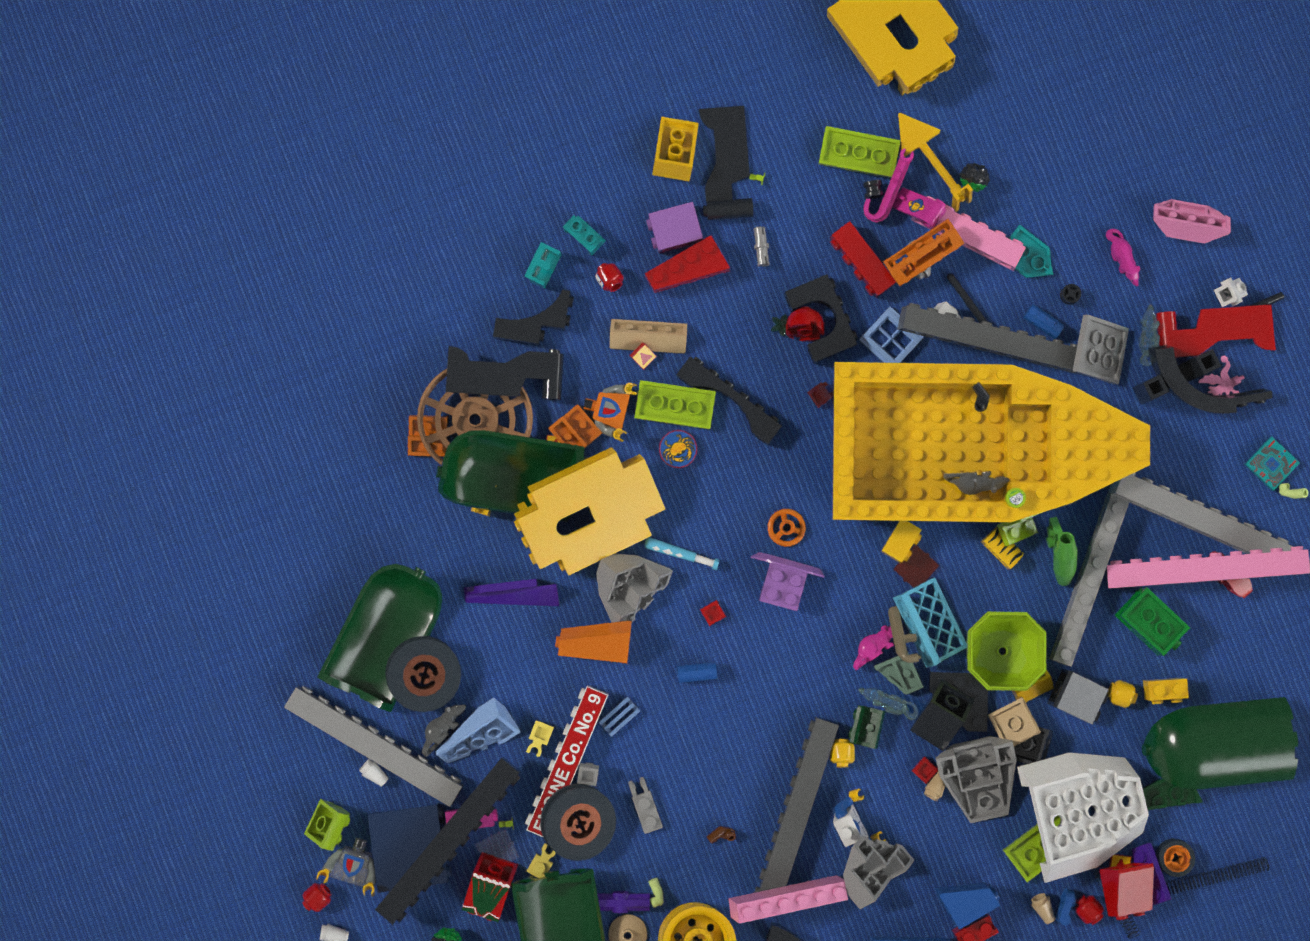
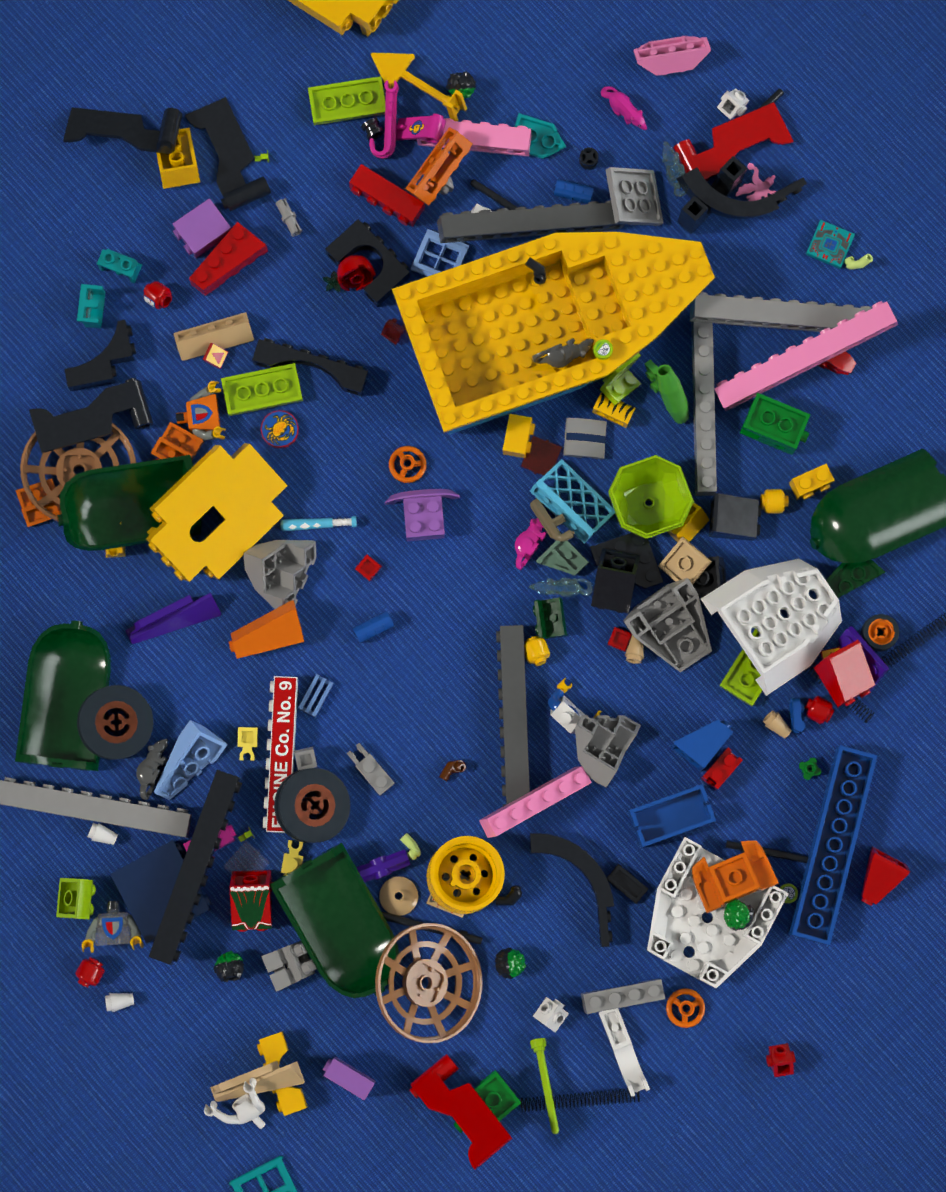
camera: 30 degrees left, 5 degrees down
none -> black door [63,107,182,154]
none -> light grey slope [564,418,607,460]

